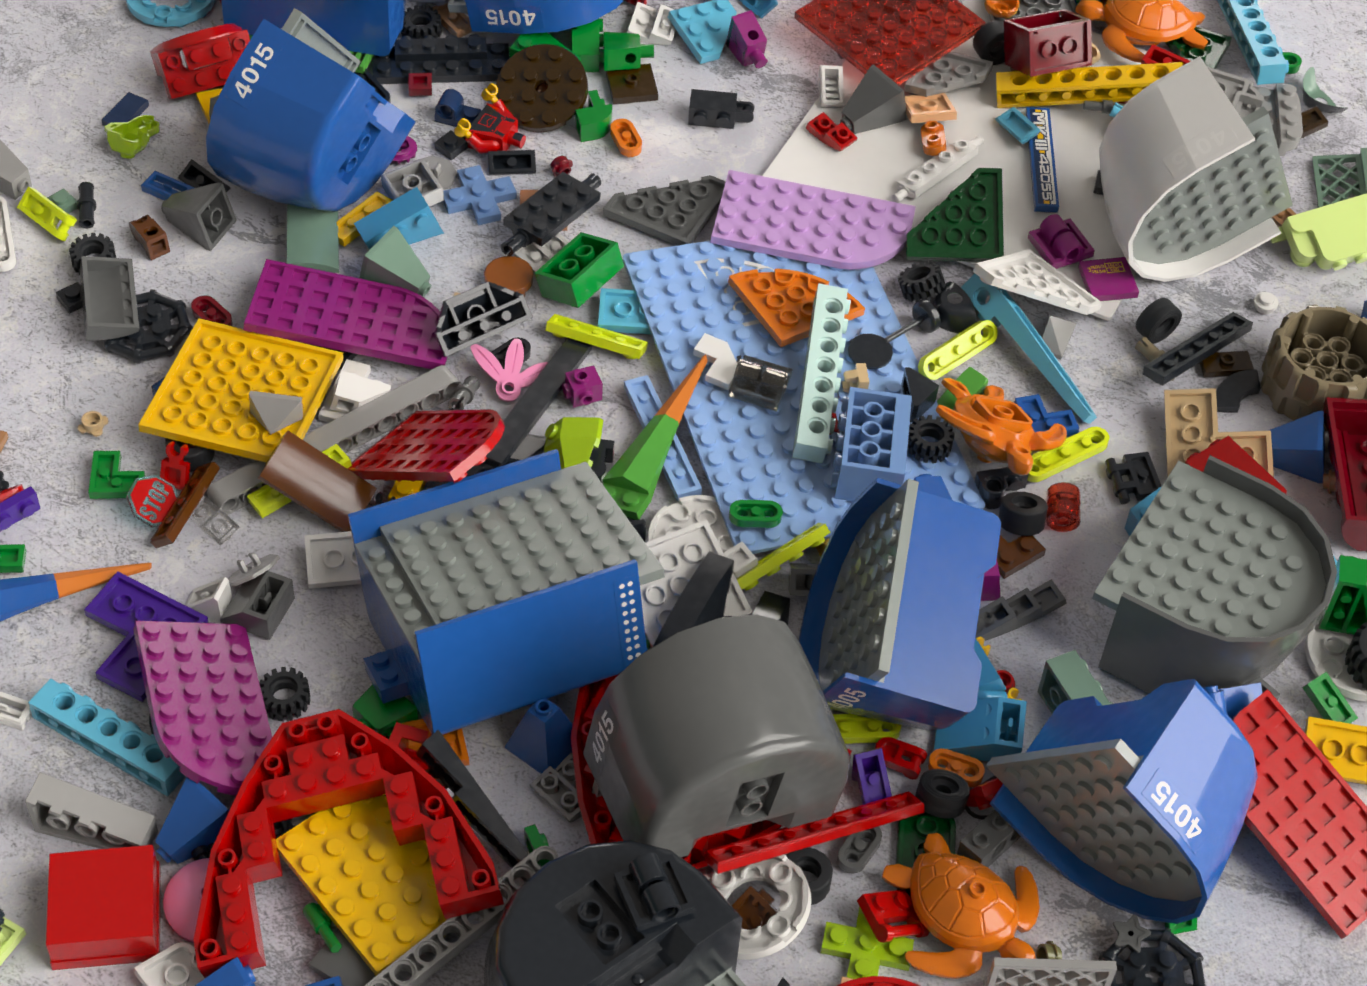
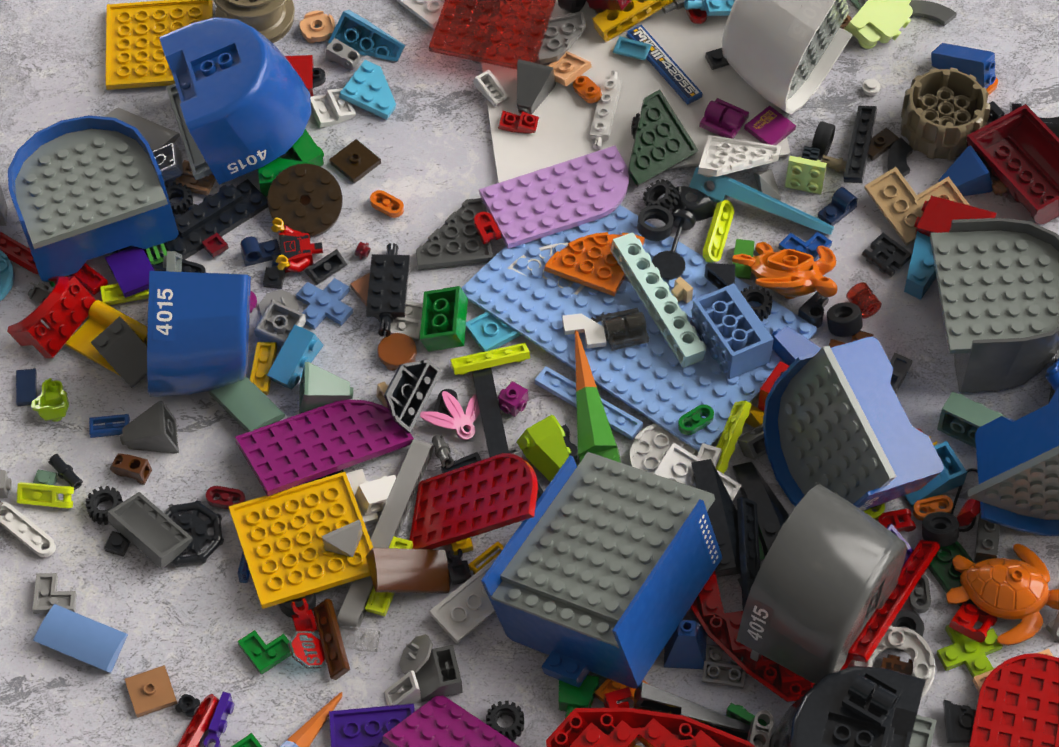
camera: 30 degrees left, 5 degrees up
tan plate [78,411,109,437] -> none
black slope [178,159,231,192] -> none
green brick [575,90,612,142] -> none
green torso [604,32,654,71] -> none
black brick [688,89,755,129] -> none
magenta torso [726,10,768,68] -> none
neon yellow plate [1027,427,1110,482] -> none
none -> red plate [474,211,502,244]
none -> black tyre [637,205,674,241]
none -> yellowish green plate [785,146,827,194]
none -> dark blue plate [818,187,858,226]

